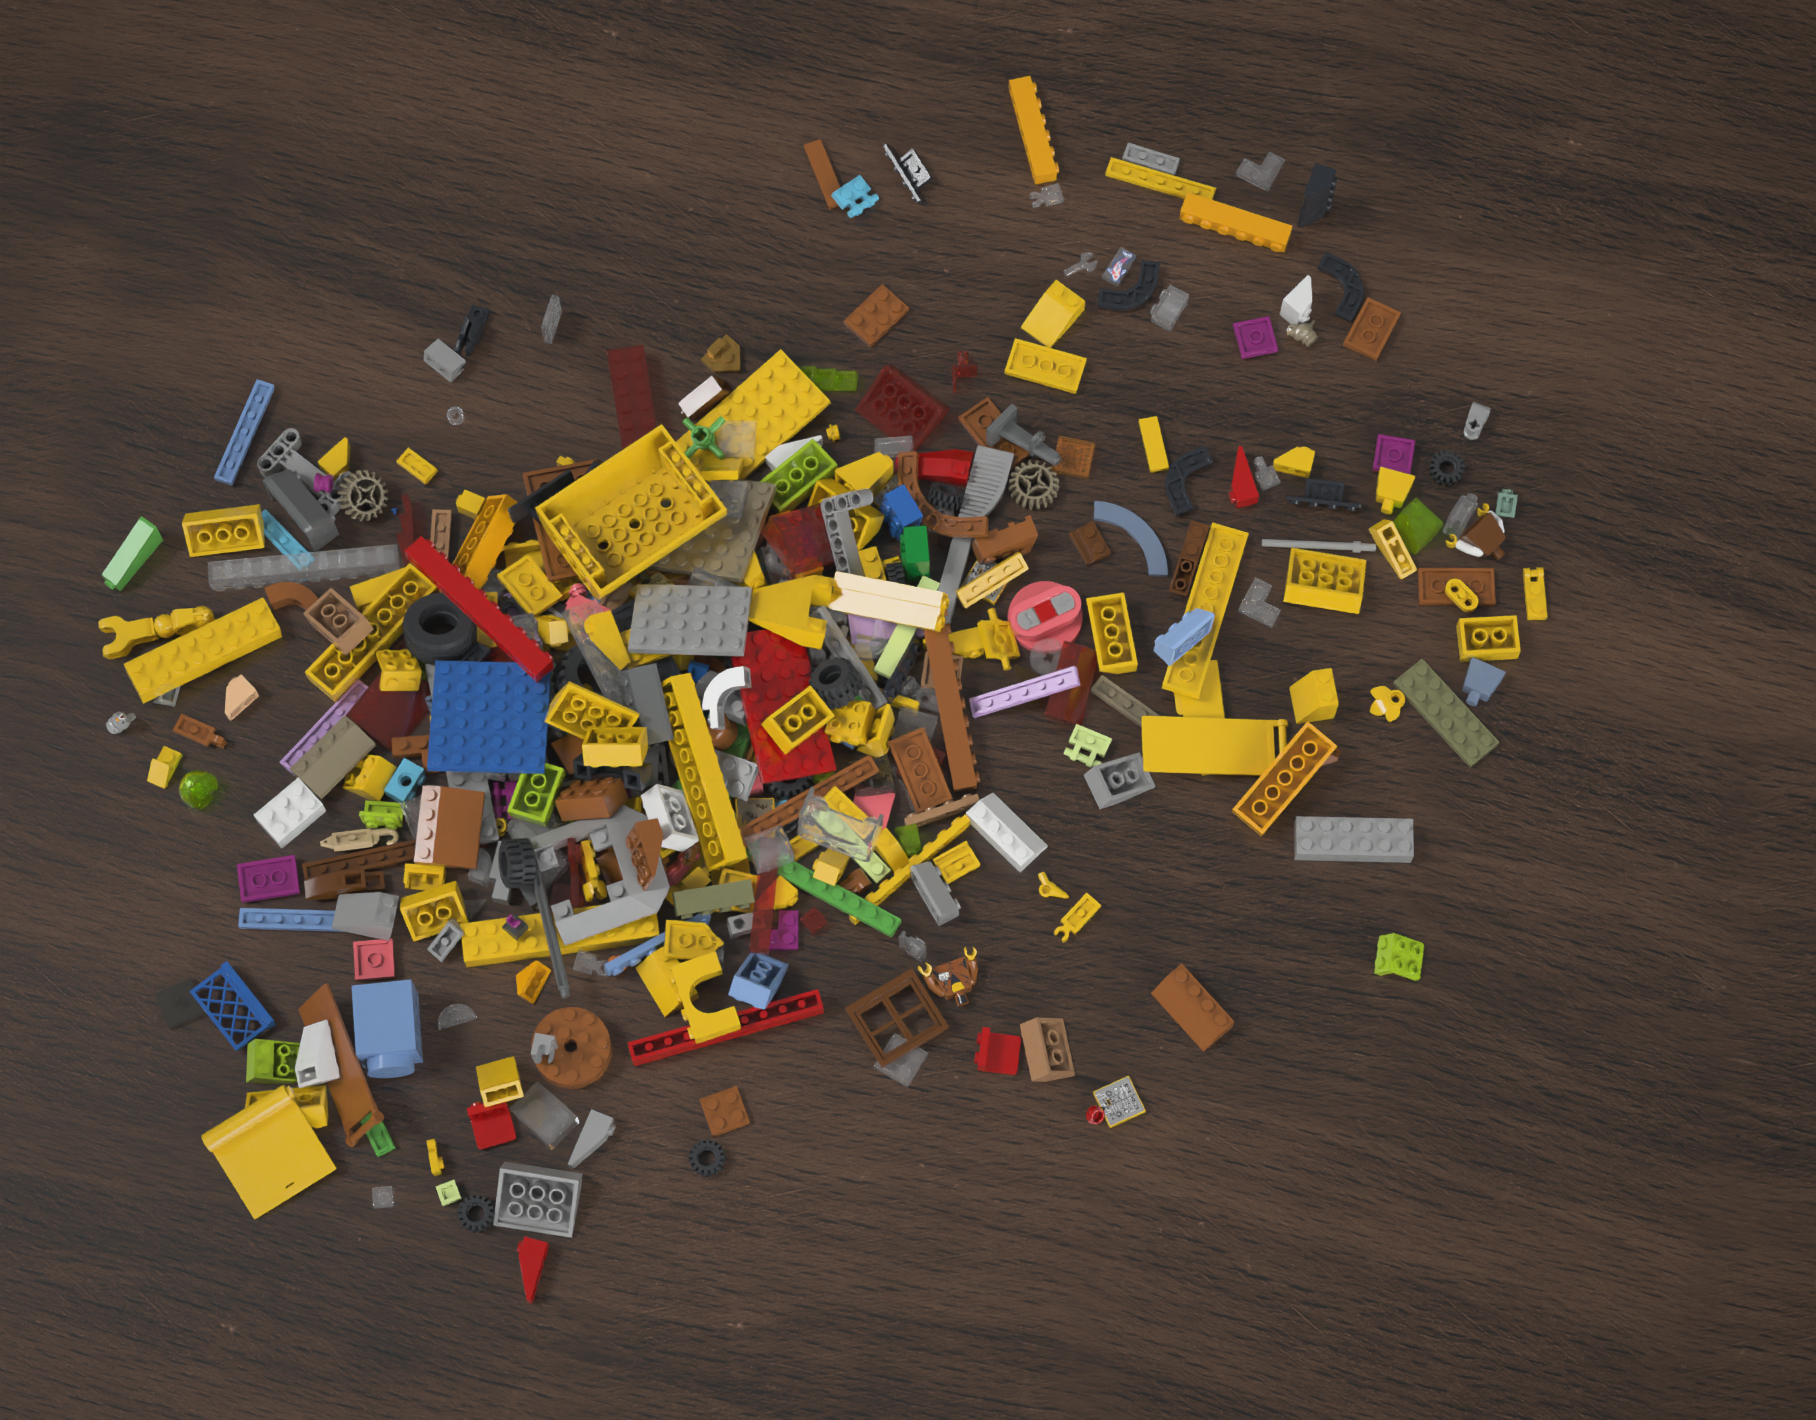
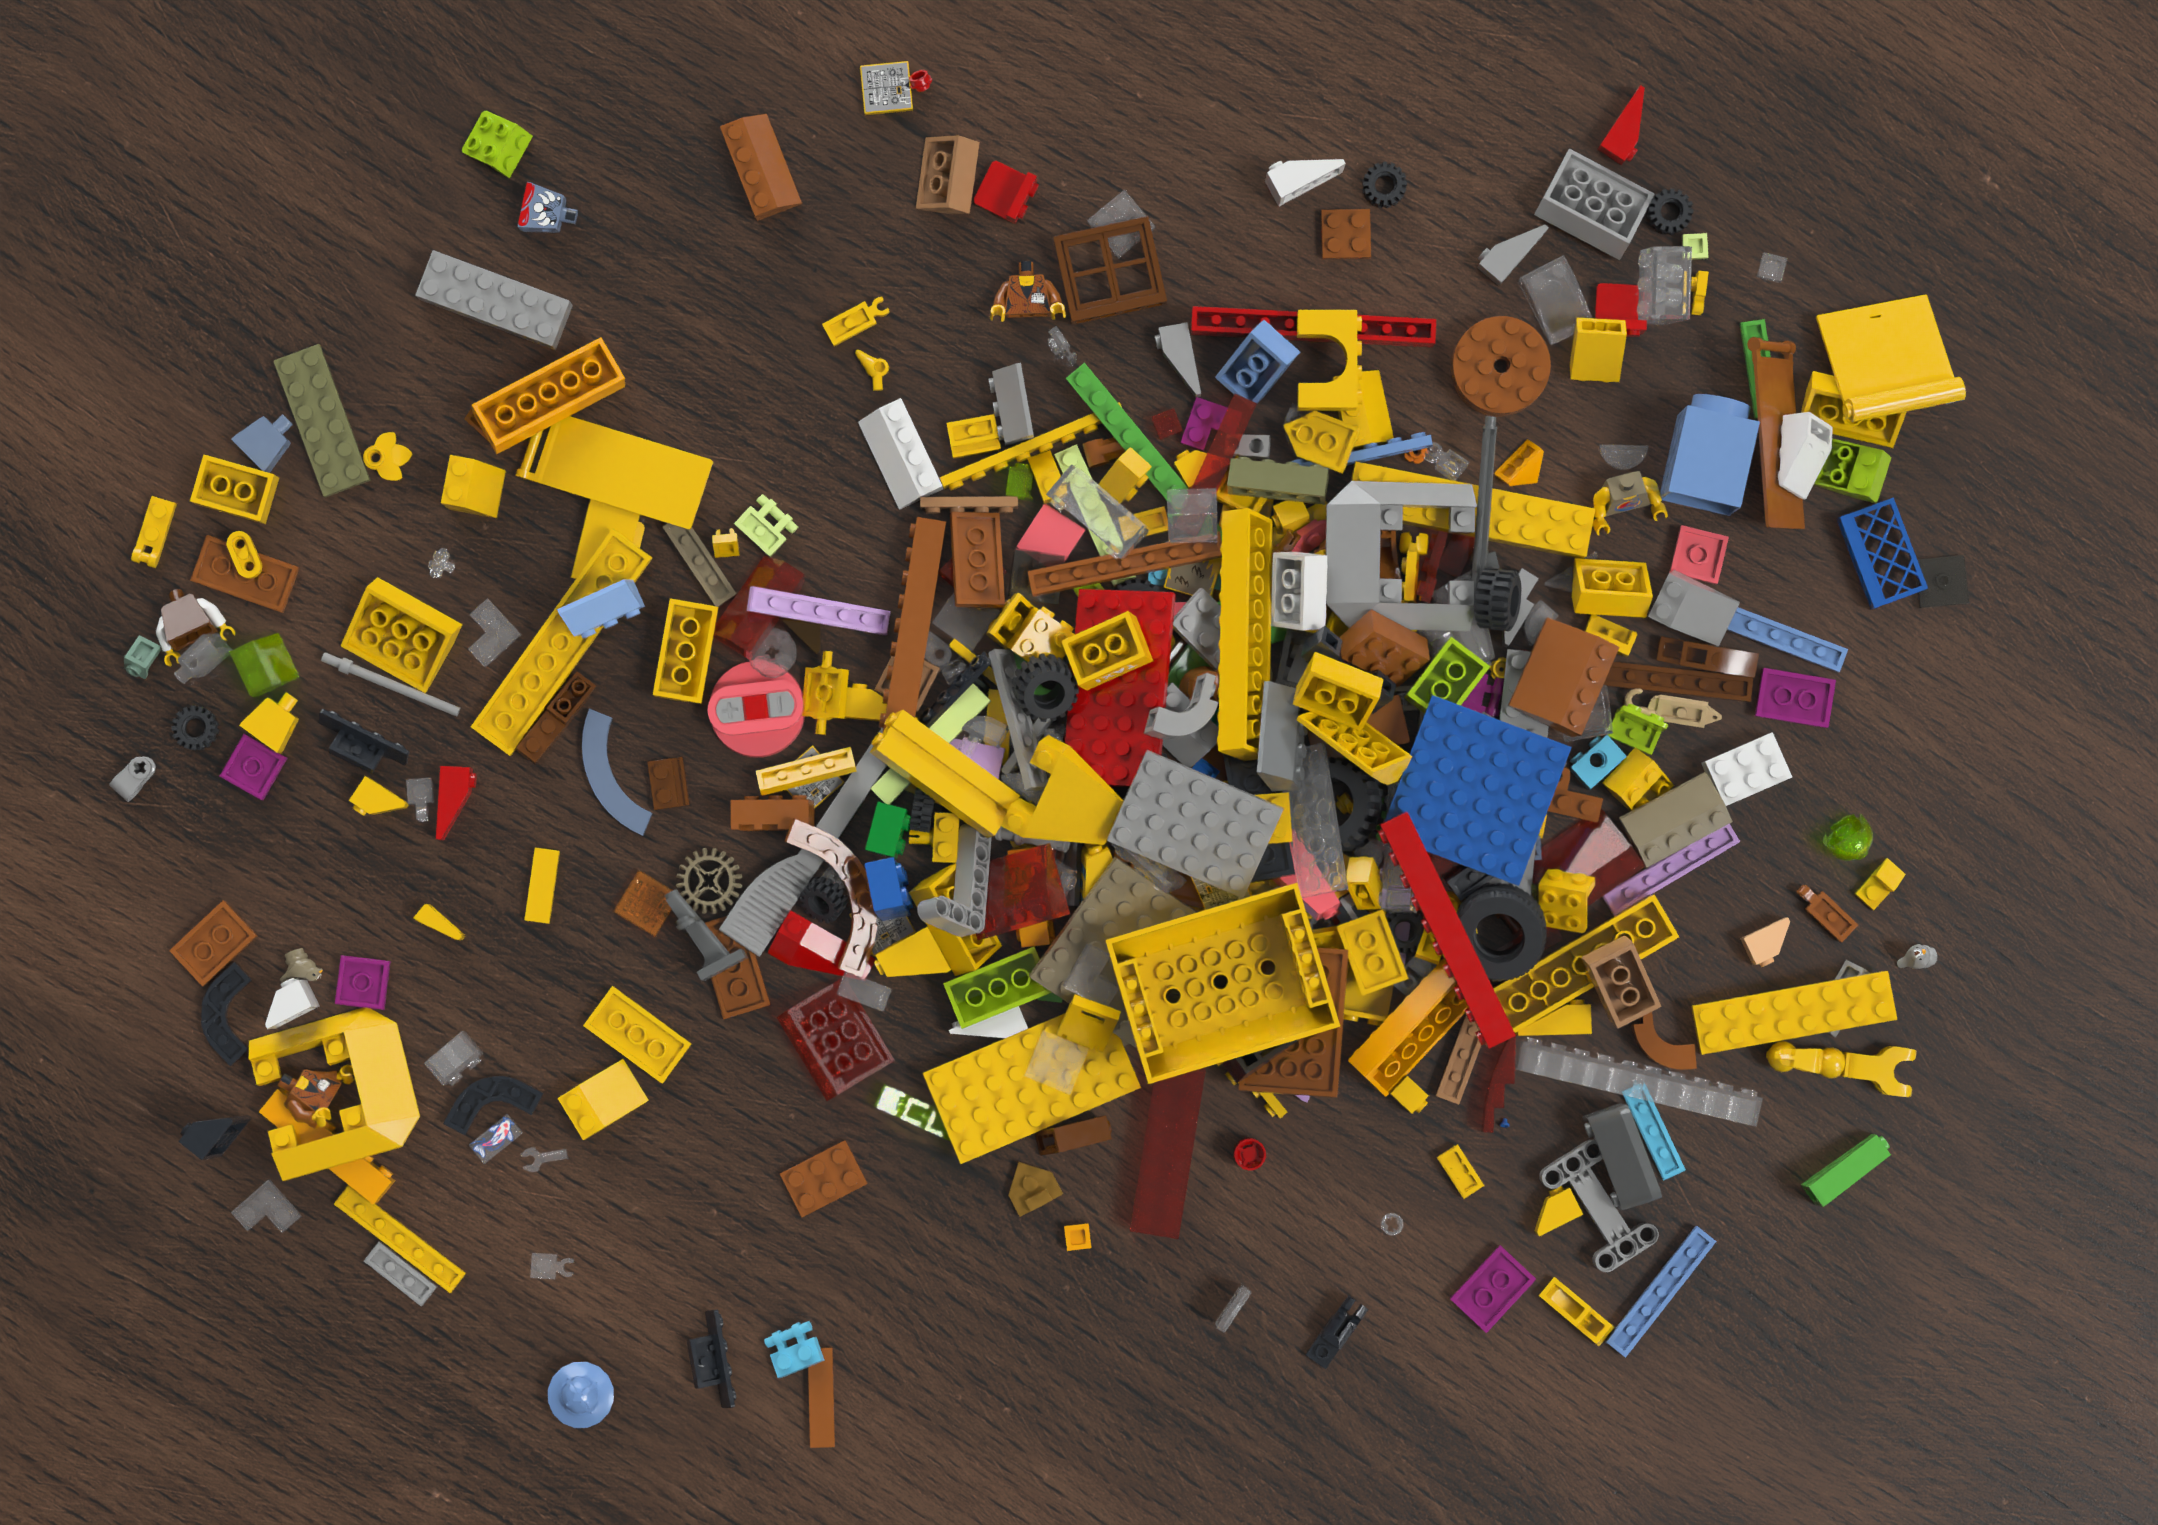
camera: 165 degrees left, 15 degrees up
yellow slope [182,504,265,557] -> none
magenta wheel [314,473,334,493] -> none
dark tan gear [338,470,389,521] -> none
light grey hinge [424,339,466,383] -> none
light grey slope [427,918,464,962] -> none
pearl dark grey piece [502,914,529,941] -> none
black bracket [508,470,575,524] -> none
light grey hinge [531,1033,558,1064] -> none
coral plate [569,583,587,597] -> none
yellow slope [584,610,631,671] -> none
dark orange slope [626,818,663,891] -> none
bright green bar [683,416,726,459] -> none
yellow tile [821,786,877,839] -> none
yellow plate [826,424,840,442] -> none
clear red bracket [952,351,977,393] -> none
light orange brick [1009,76,1059,185] -> none
light grey slope [1084,752,1156,809] -> none
black plate [1165,446,1213,517] -> none
yellow slope [1369,519,1417,579] -> none
none -> yellow slope [249,1007,420,1181]
none -> torso [277,1065,354,1129]
none -> yellow slope [413,904,465,940]
none -> clear plant [428,548,455,578]
none -> torso [518,182,578,233]
none -> medium blue helmet [548,1362,614,1428]
none -> yellow tile [712,528,739,558]
none -> light orange plate [1064,1223,1091,1251]
none -> light grey slope [1155,322,1201,398]
none -> red wheel [1233,1138,1266,1171]
none -> white slope [1265,159,1346,206]
none -> magenta plate [1450,1245,1536,1333]
none -> yellow slope [1539,1277,1614,1346]
none -> torso [1592,471,1668,535]
none -> clear slope [1637,246,1692,325]

